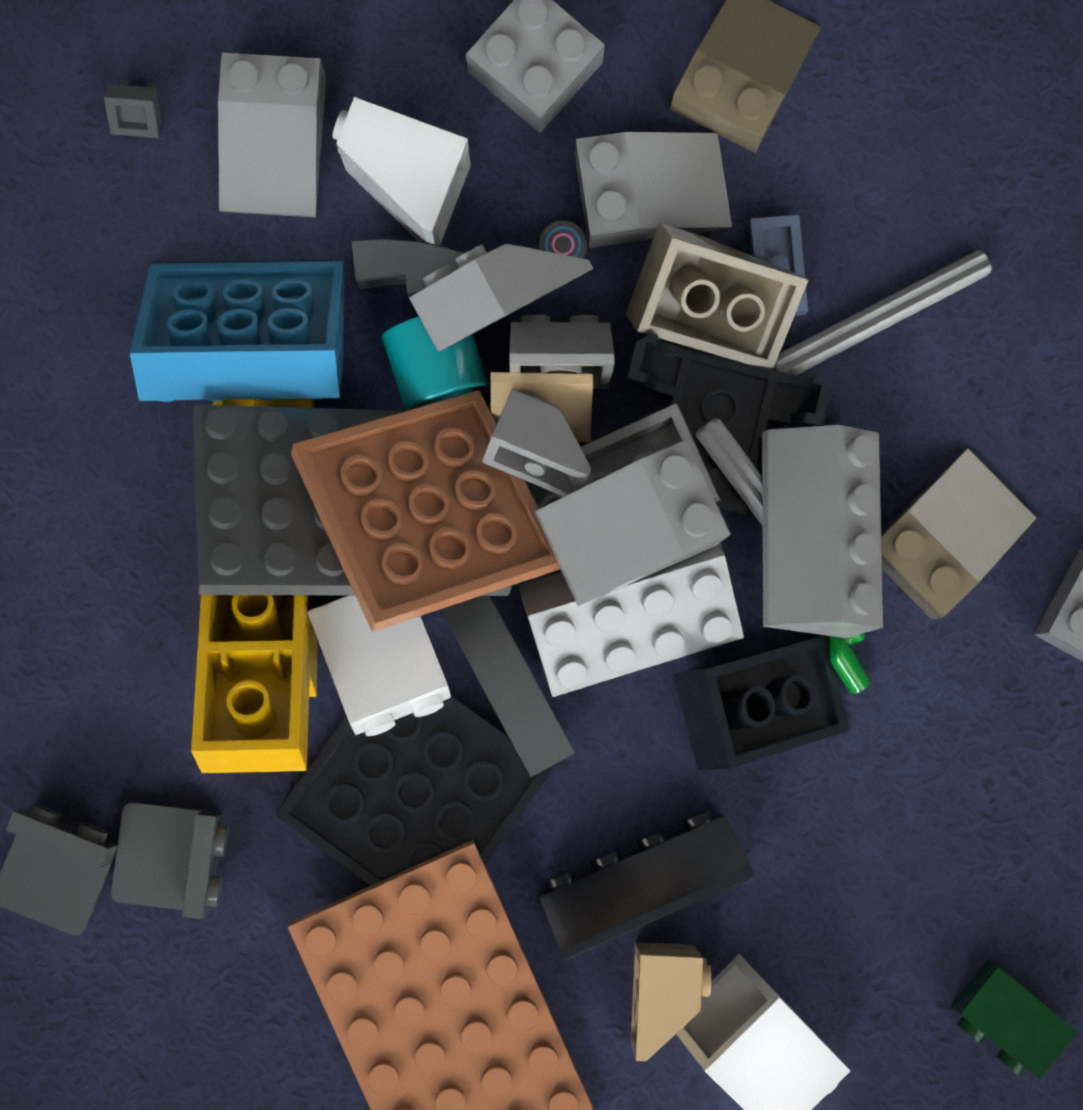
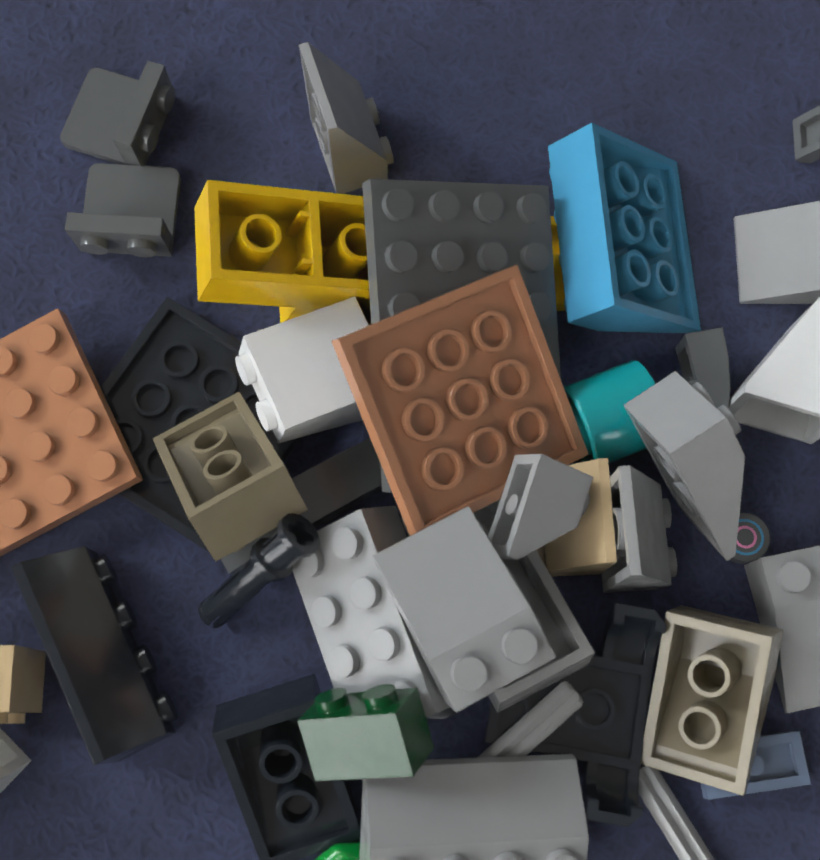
camera: 90 degrees right, 10 degrees down
none -> dark tan slope [152,392,308,562]
none -> black pin [198,513,320,628]
none -> brick [297,684,434,781]
none -> light grey slope [299,42,394,194]

